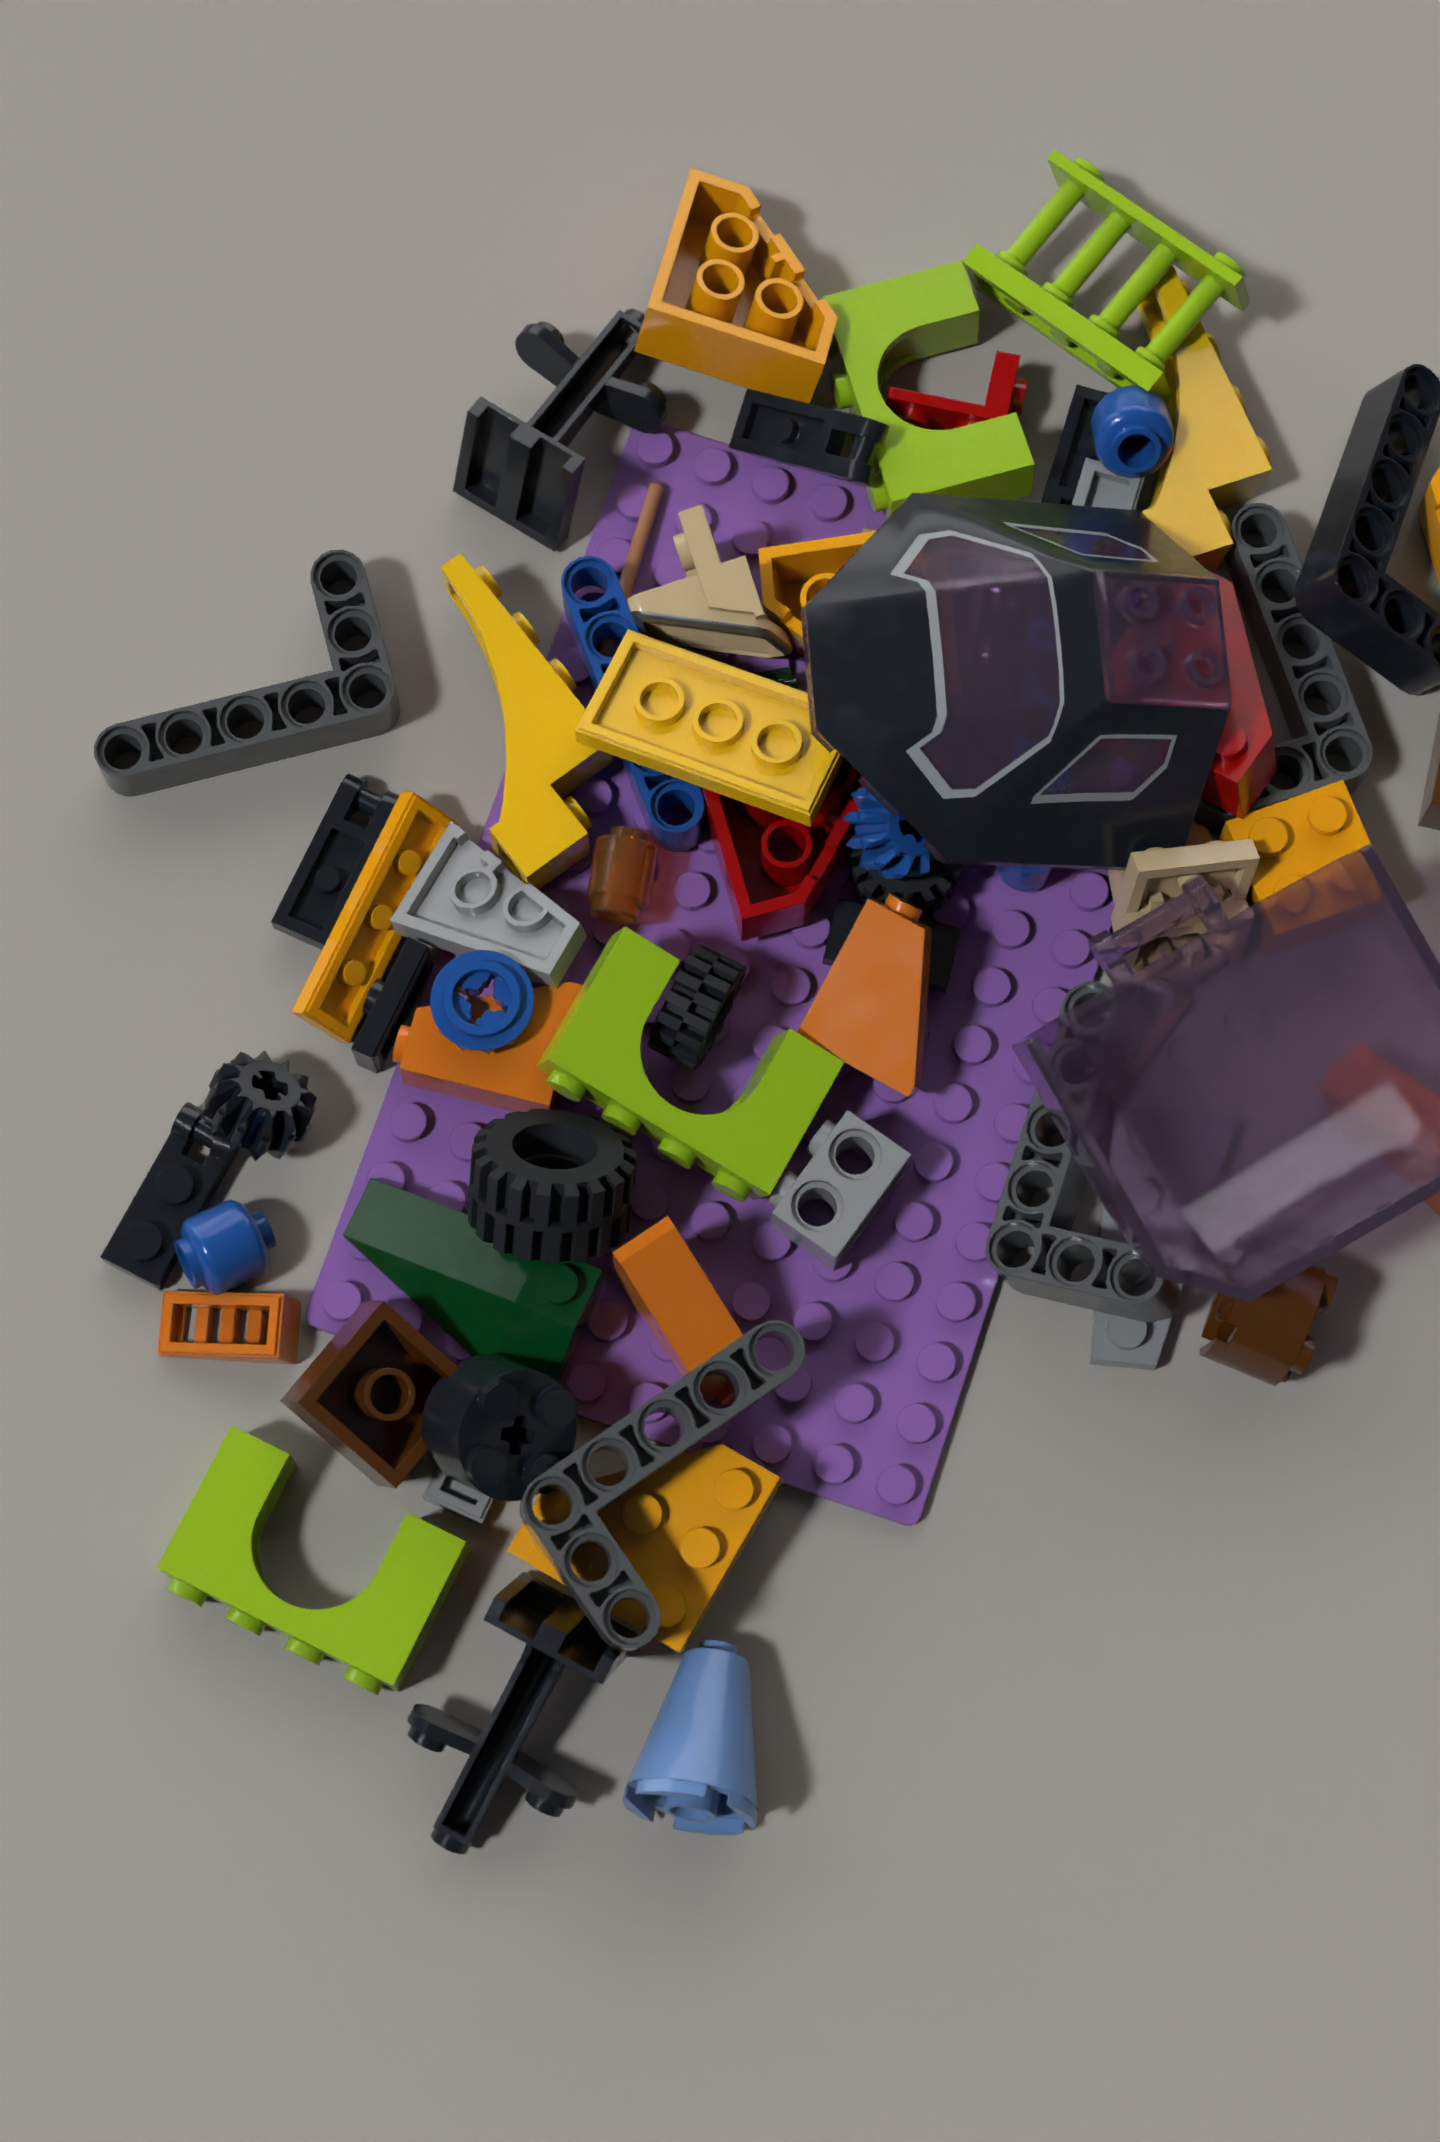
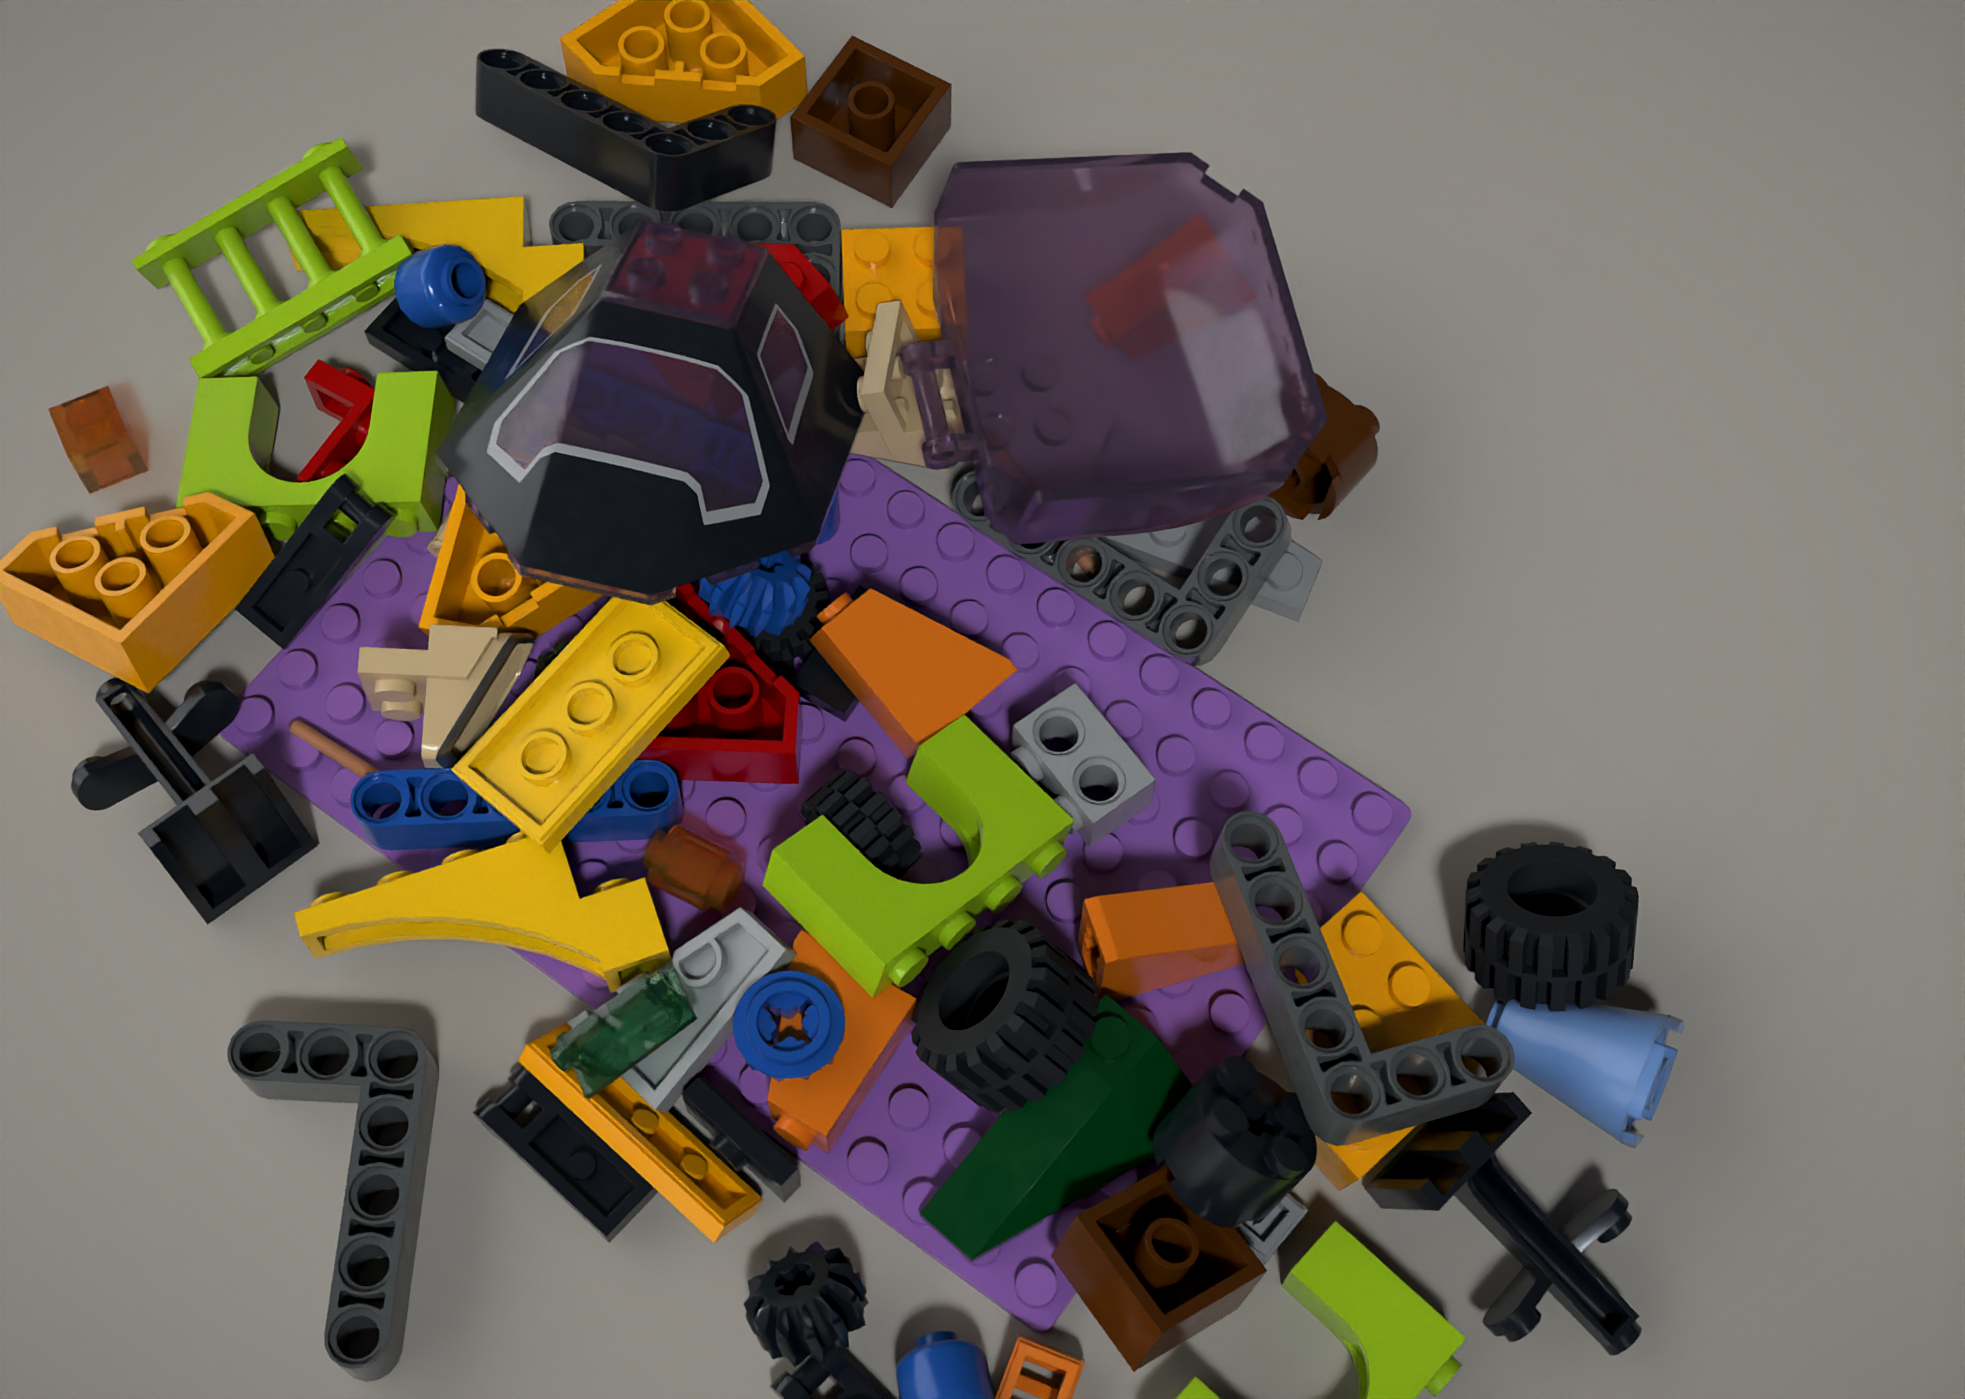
camera: 75 degrees left, 10 degrees down
none -> clear orange brick [48,386,148,494]
none -> clear green hinge [550,967,698,1099]
none -> black tyre [1463,842,1639,1011]

